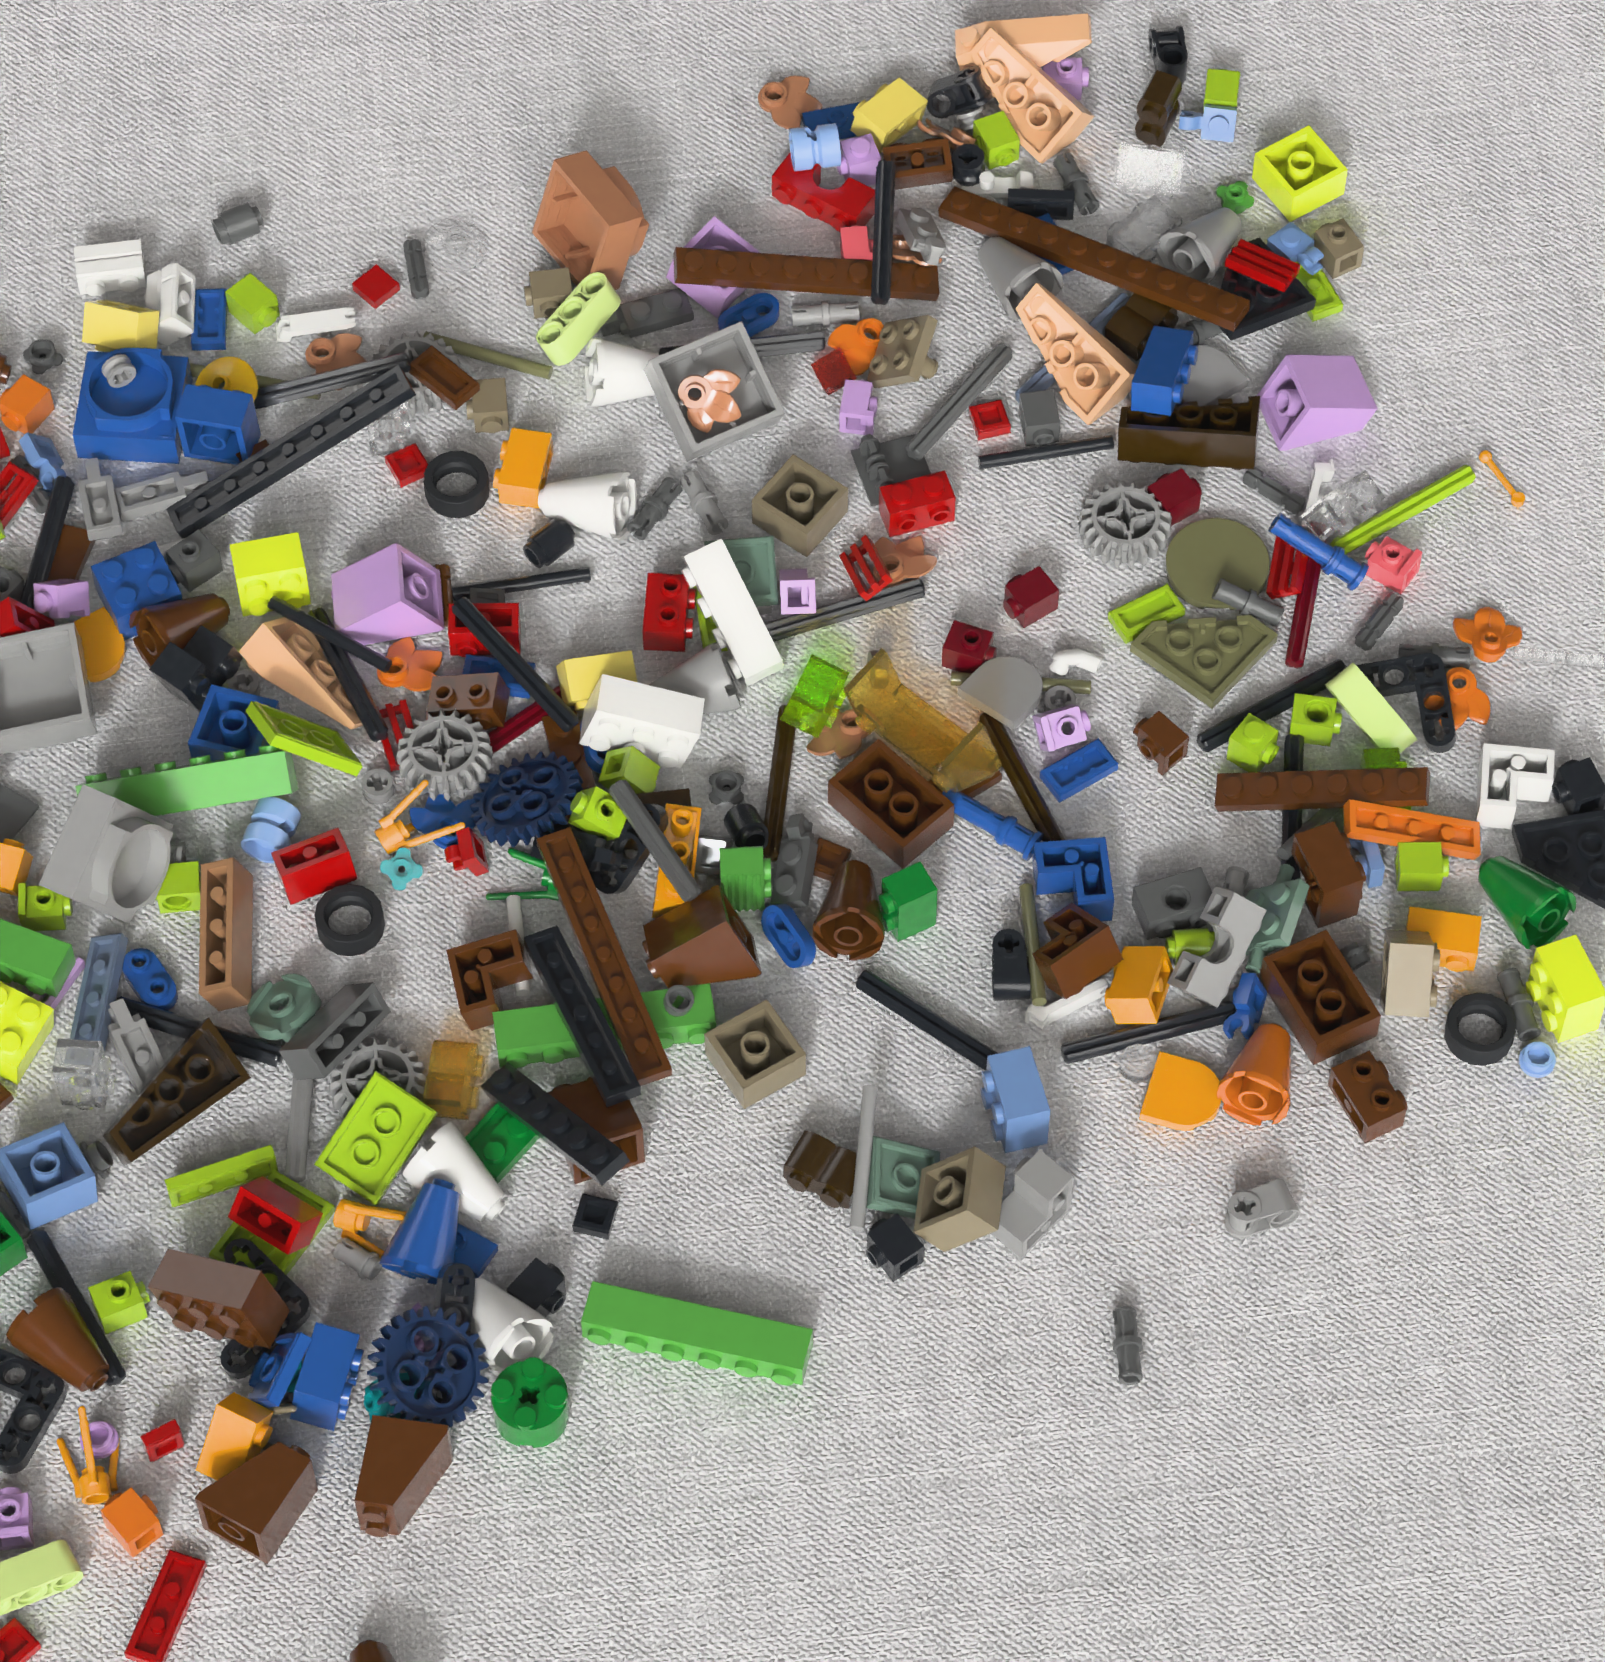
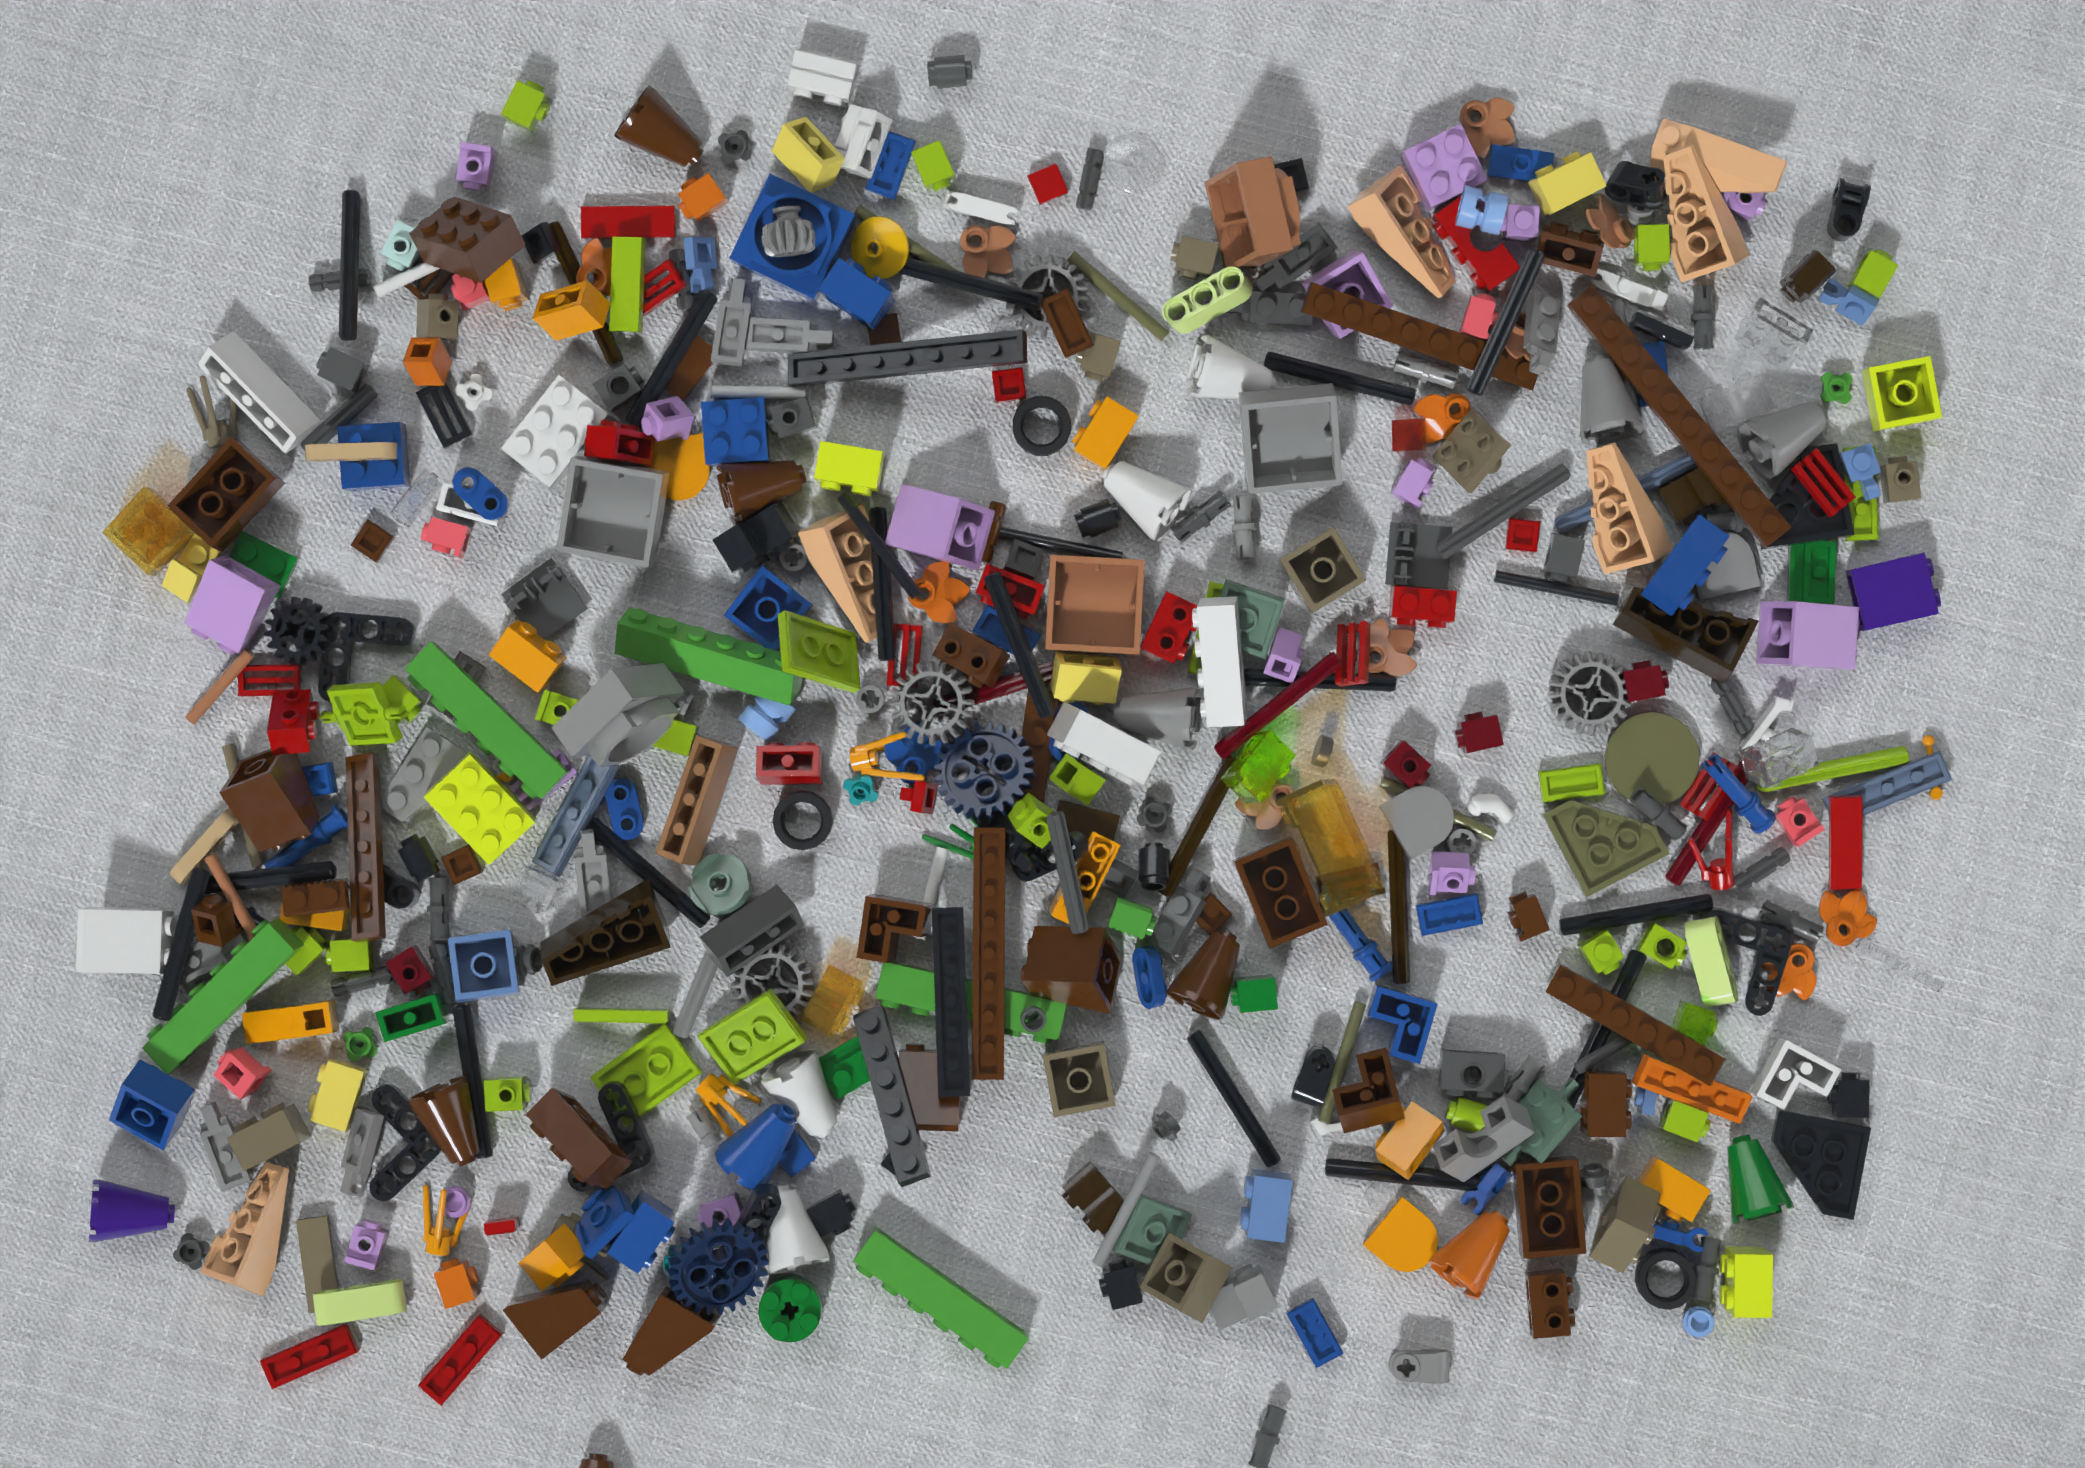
camera: 20 degrees right, 30 degrees up
red brick [228,1176,323,1255] -> none
plate [678,369,741,433] -> none
blue plate [718,293,779,338] -> none
black wheel [952,144,985,186] -> none
none -> light grey gear [761,219,816,257]
none -> nougat container [1045,555,1145,655]
none -> dark grey plate [1151,1111,1181,1141]
none -> dark red axle [1214,652,1342,759]
none -> dark grey hinge [1255,223,1338,292]
none -> blue plate [1286,1297,1344,1368]
none -> light nougat wedge [1347,165,1456,298]
none -> lavender brick [1401,124,1488,212]
none -> blue plate [1653,1219,1708,1252]
none -> red plant [1688,809,1735,890]
none -> green plate [1787,541,1836,604]
none -> sand blue tile [1822,750,1952,816]
none -> red tile [1828,795,1862,890]
none -> dark purple brick [1845,552,1941,631]

